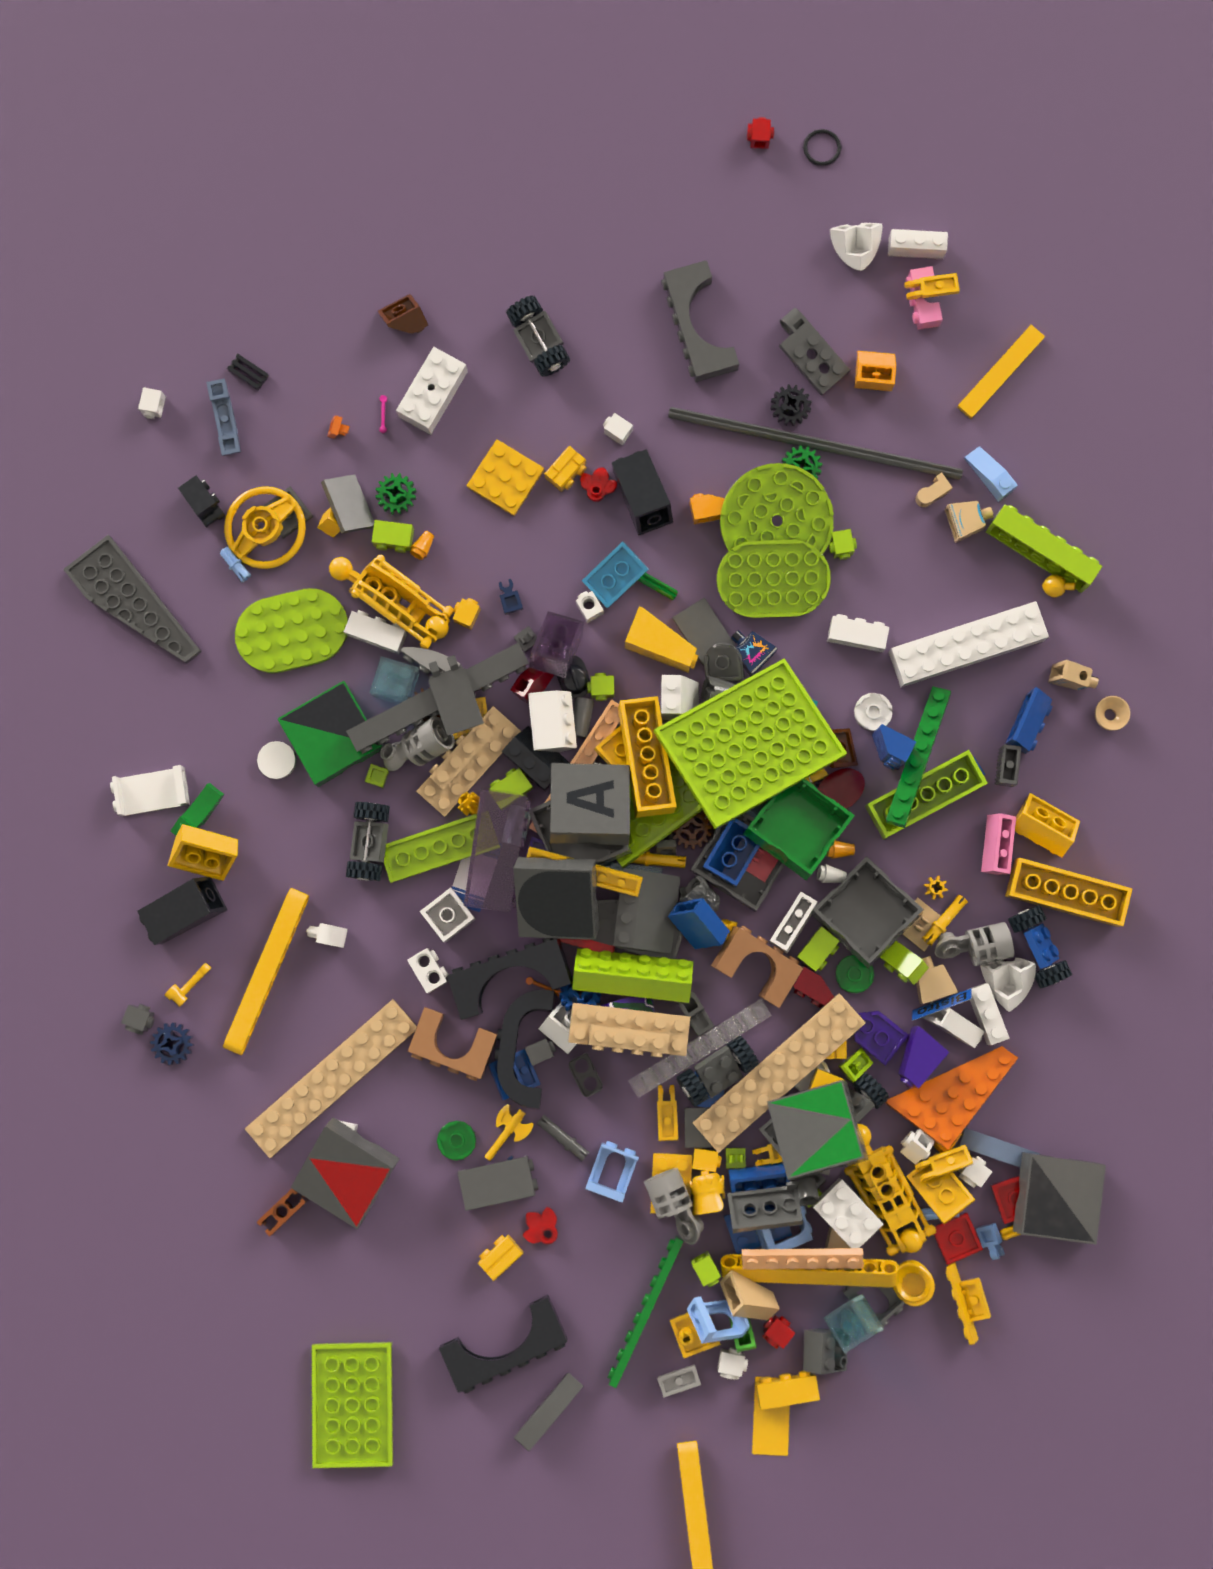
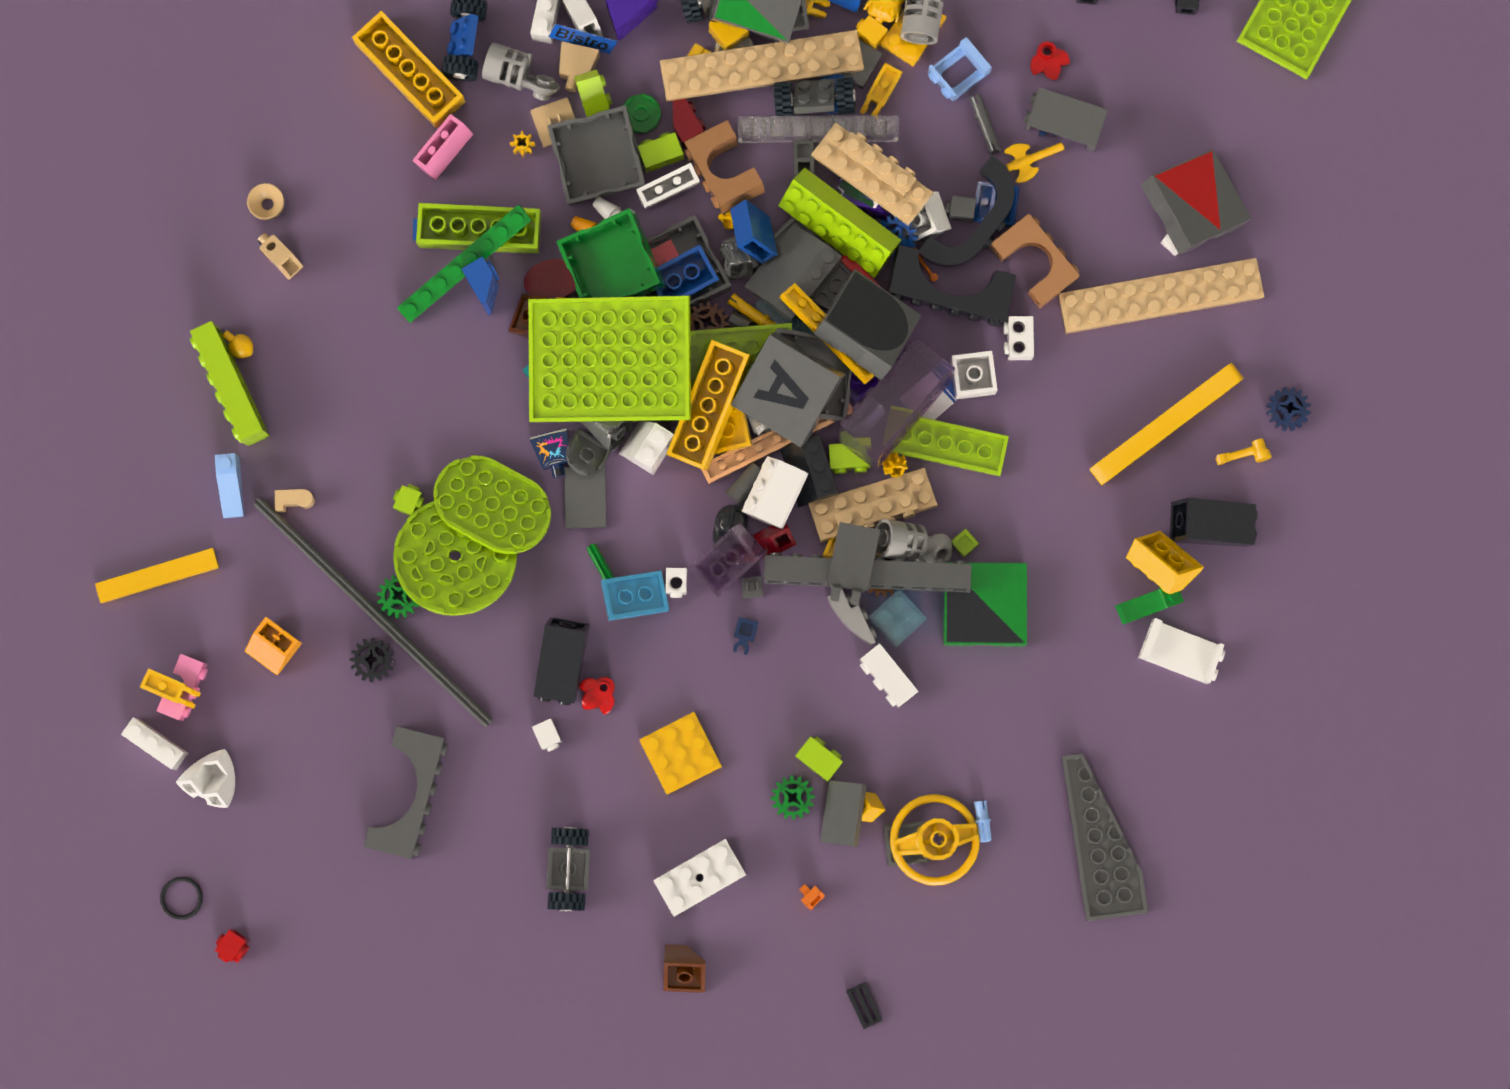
camera: 150 degrees left, 0 degrees up
dark grey brick [121,1004,155,1035] -> none
white brick [138,387,166,419] -> none
black hinge [178,475,226,528] -> none
sand blue slope [206,378,241,456] -> none
lime plate [235,588,348,673] -> none
dark orange piece [256,1189,309,1237] -> none
white tile [257,741,296,780] -> none
white beam [306,923,348,948] -> none
yellow piece [329,555,454,649] -> none
plate [346,802,390,881] -> none
dark pink hinge [379,395,387,433] -> none
light orange cone [410,531,434,560] -> none
green tile [437,1121,476,1160] -> none
yellow brick [453,598,481,630] -> none
yellow brick [478,1235,524,1281] -> none
yellow brick [544,446,587,492] -> none
dark grey piece [568,1053,603,1097] -> none
lime brick [587,673,614,701] -> none
yellow slope [625,606,699,673] -> none
light orange slope [689,493,725,525] -> none
lime tile [725,1148,746,1168] -> none
dark grey hinge [779,308,850,396] -> none
white brick [827,614,889,653] -> none
lime slope [838,1048,873,1082] -> none
white tile [854,693,892,731] -> none
dark purple tile [854,1011,909,1066] -> none
white brick [888,601,1049,688] -> none
yellow pin [922,895,968,946] -> none
tan torso [945,501,993,543] -> none
white brick [980,958,1036,1012] -> none
dark grey brick [995,744,1022,787] -> none
blue slope [1005,687,1053,754] -> none
yellow slope [1015,793,1080,858] -> none

